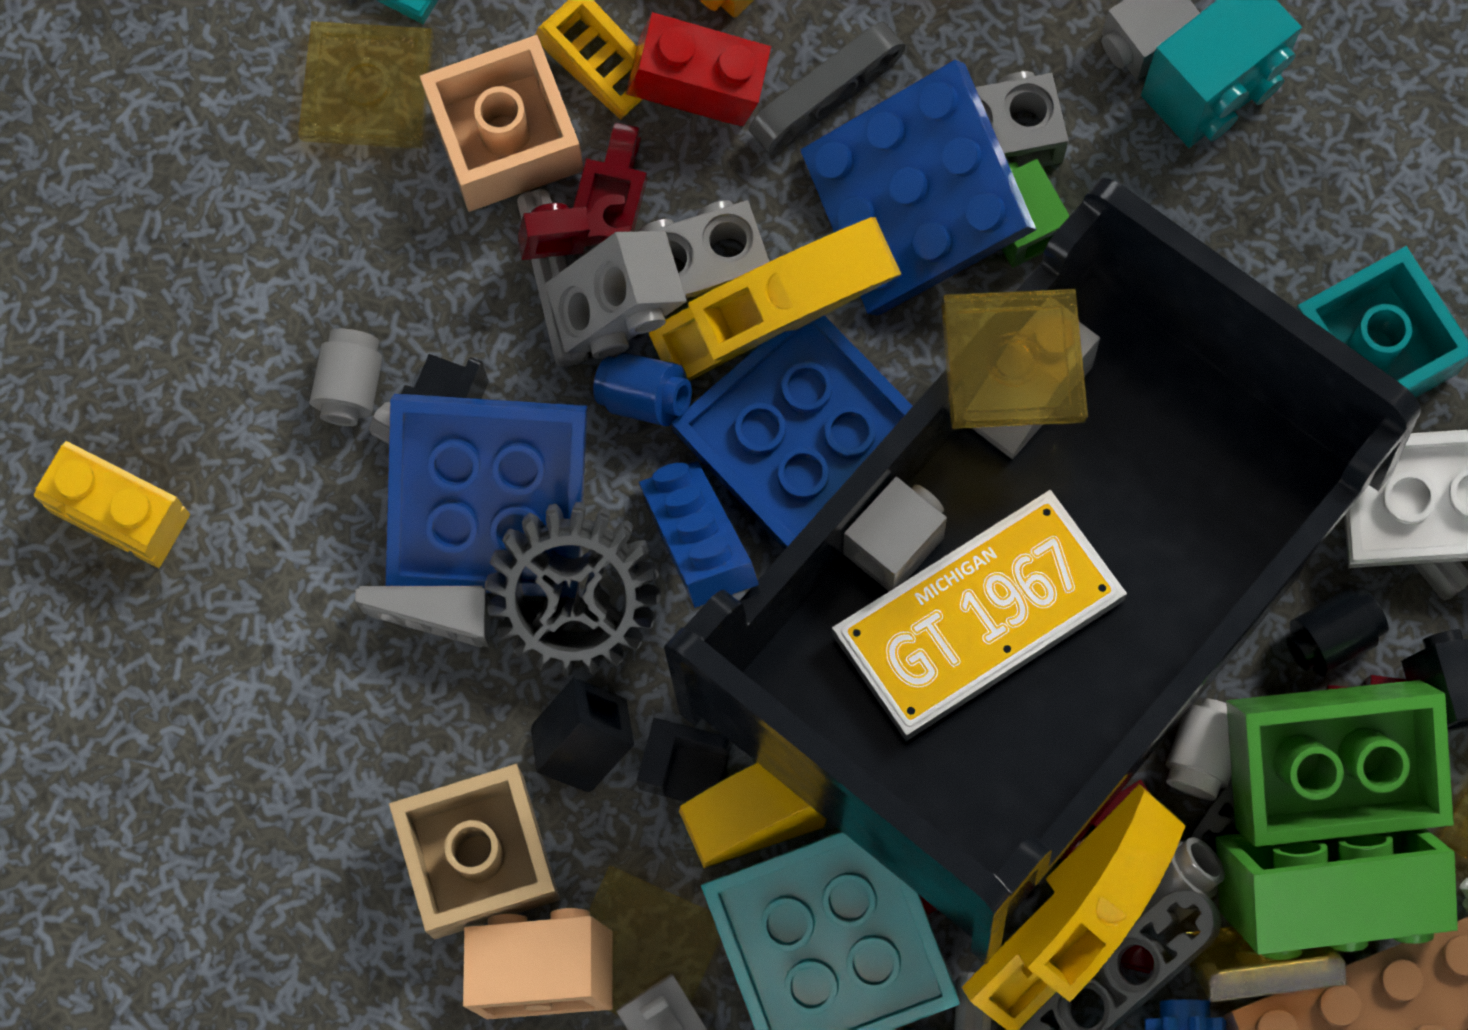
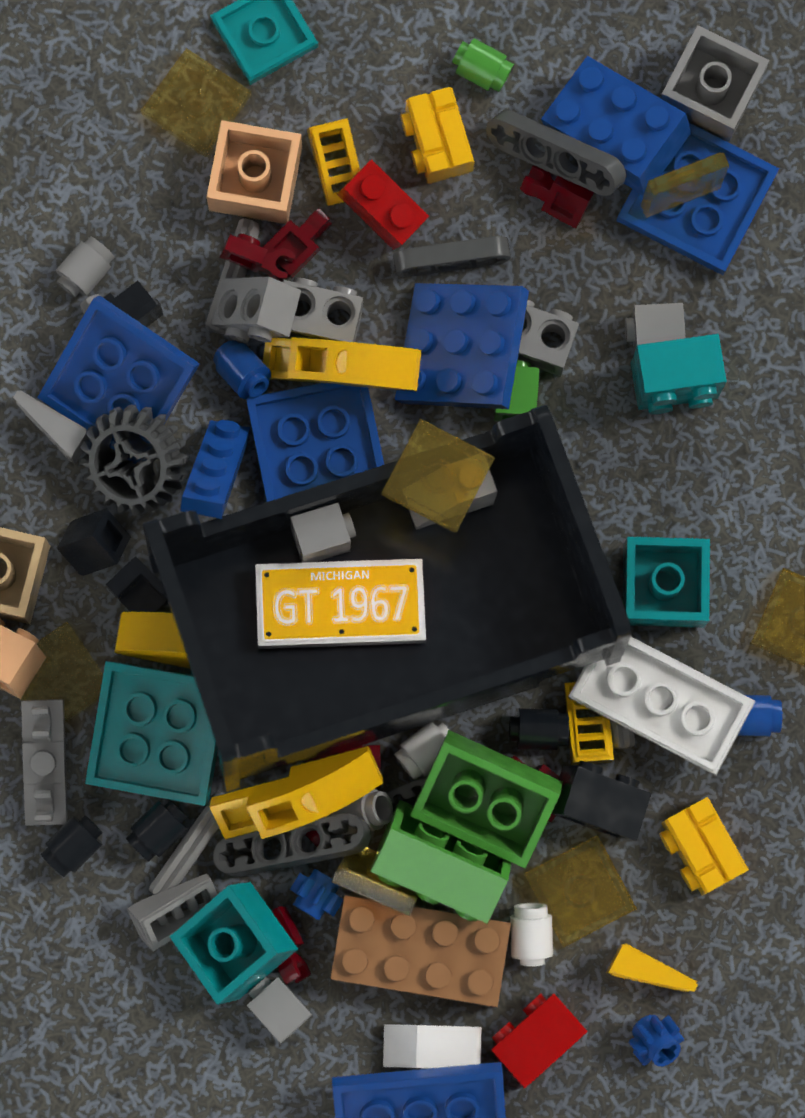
camera: 25 degrees right, 5 degrees up
none -> yellow slope [564,682,614,765]

